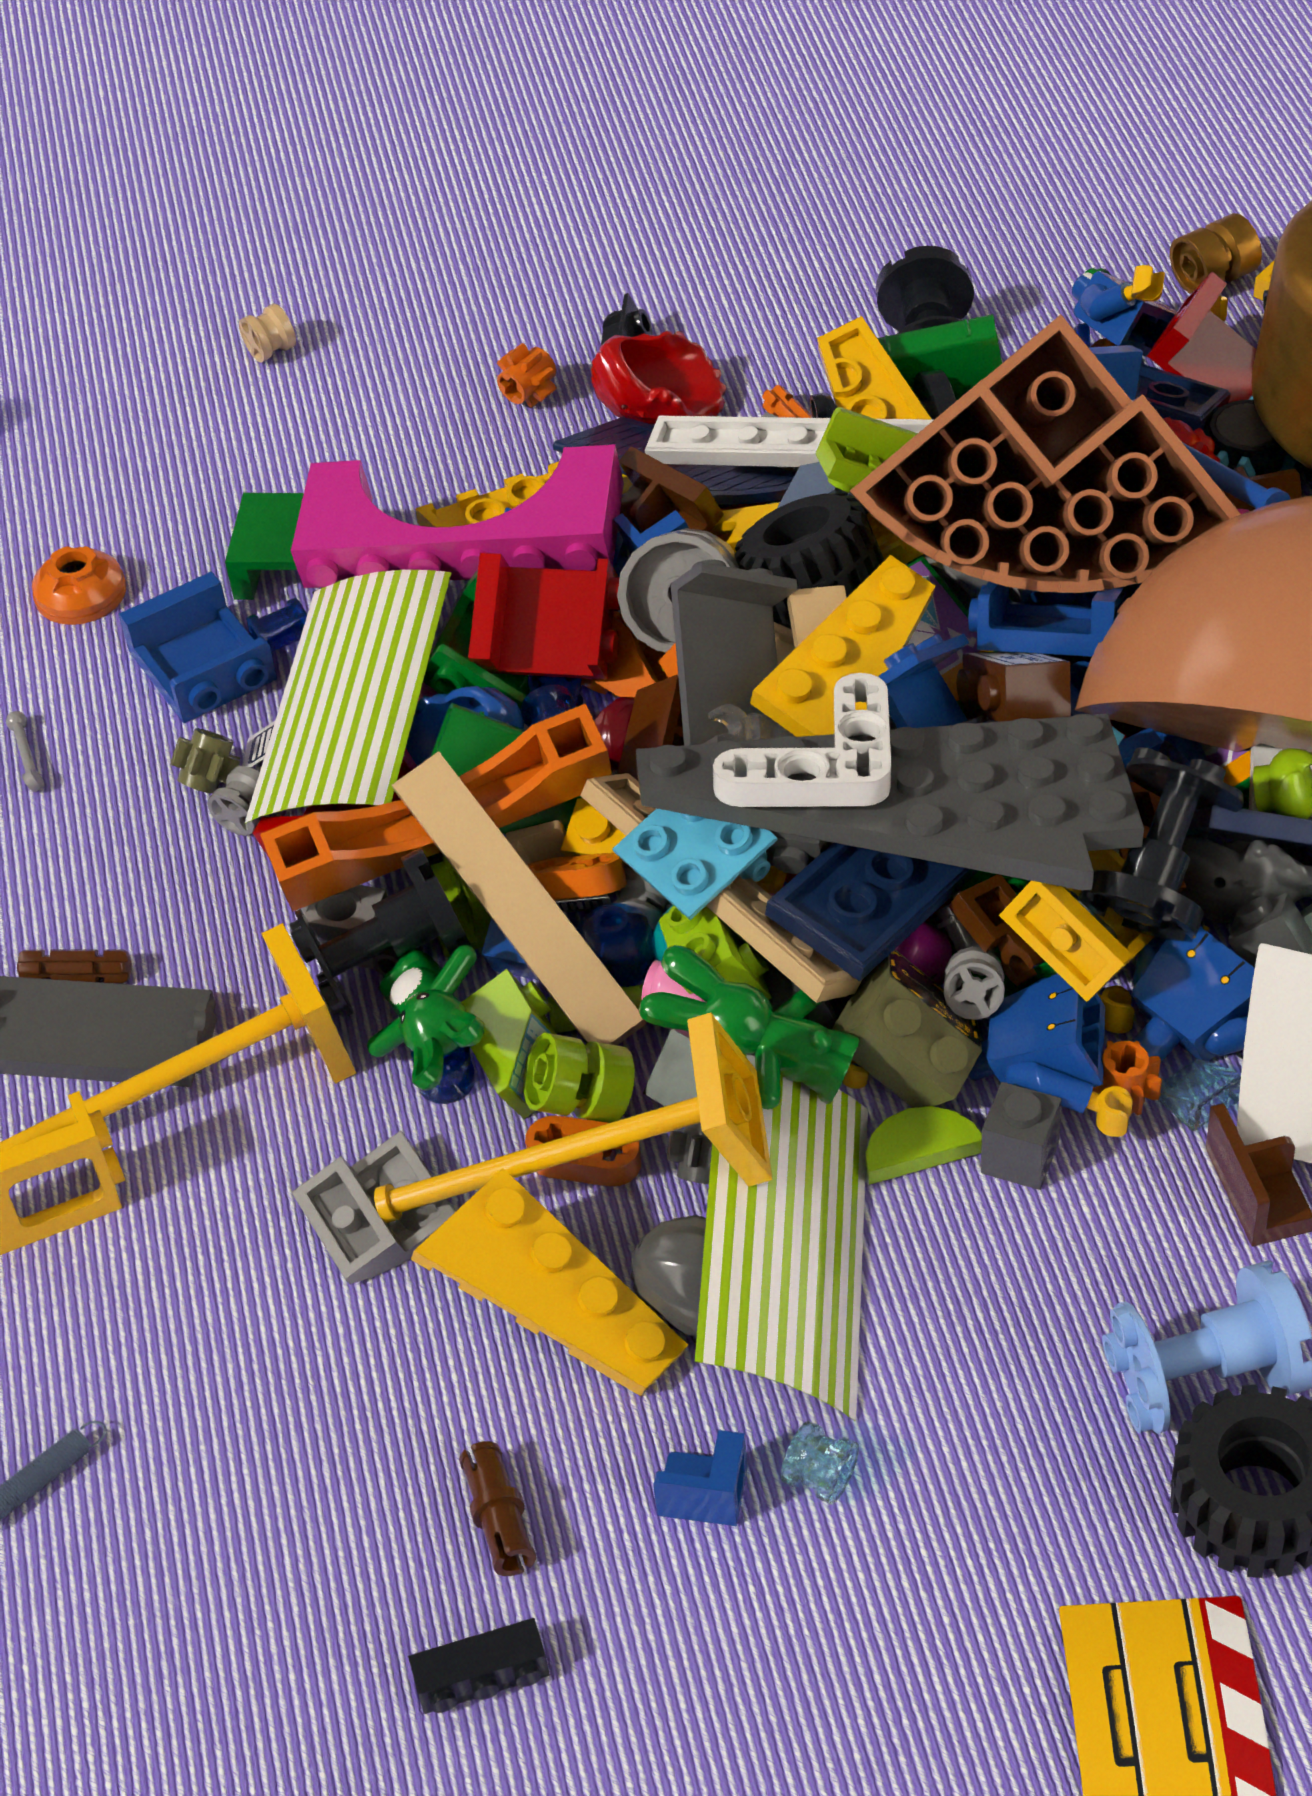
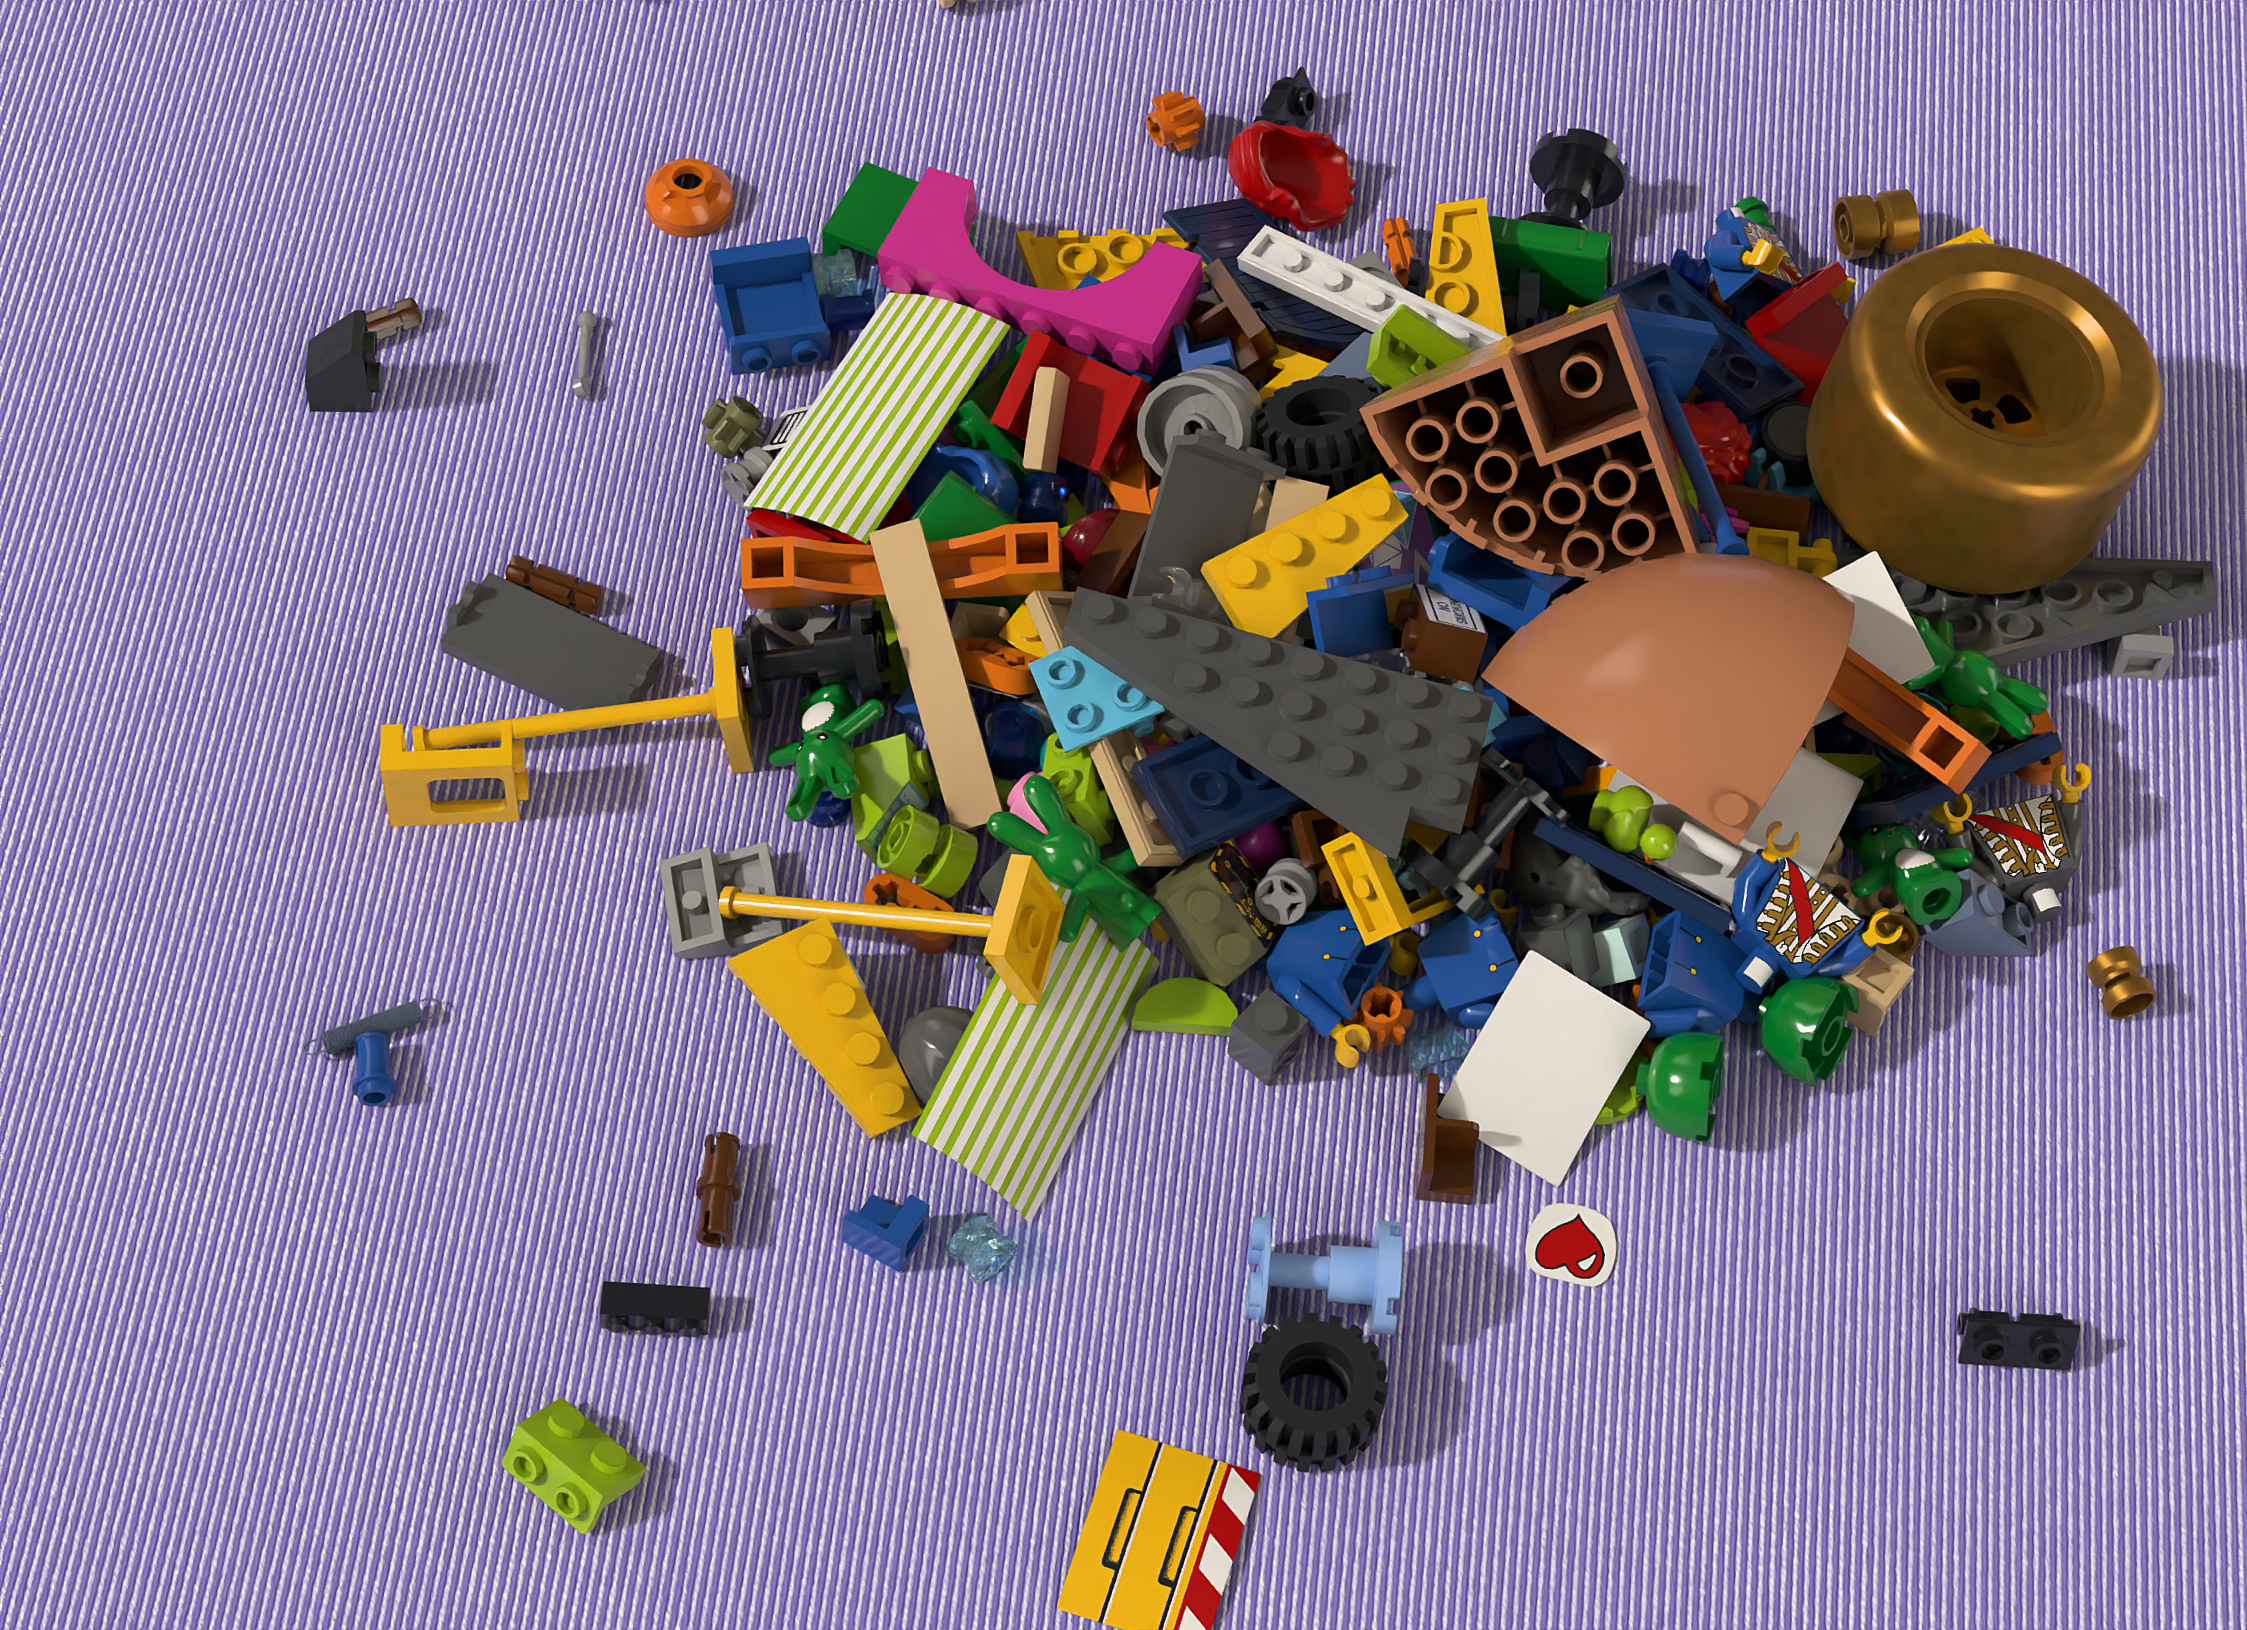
camera: 10 degrees right, 10 degrees up
white beam [713,673,891,807] -> none
none -> blue pin [352,1032,397,1106]
none -> clear light blue wheel [811,248,858,303]
none -> tan tile [1023,366,1070,478]

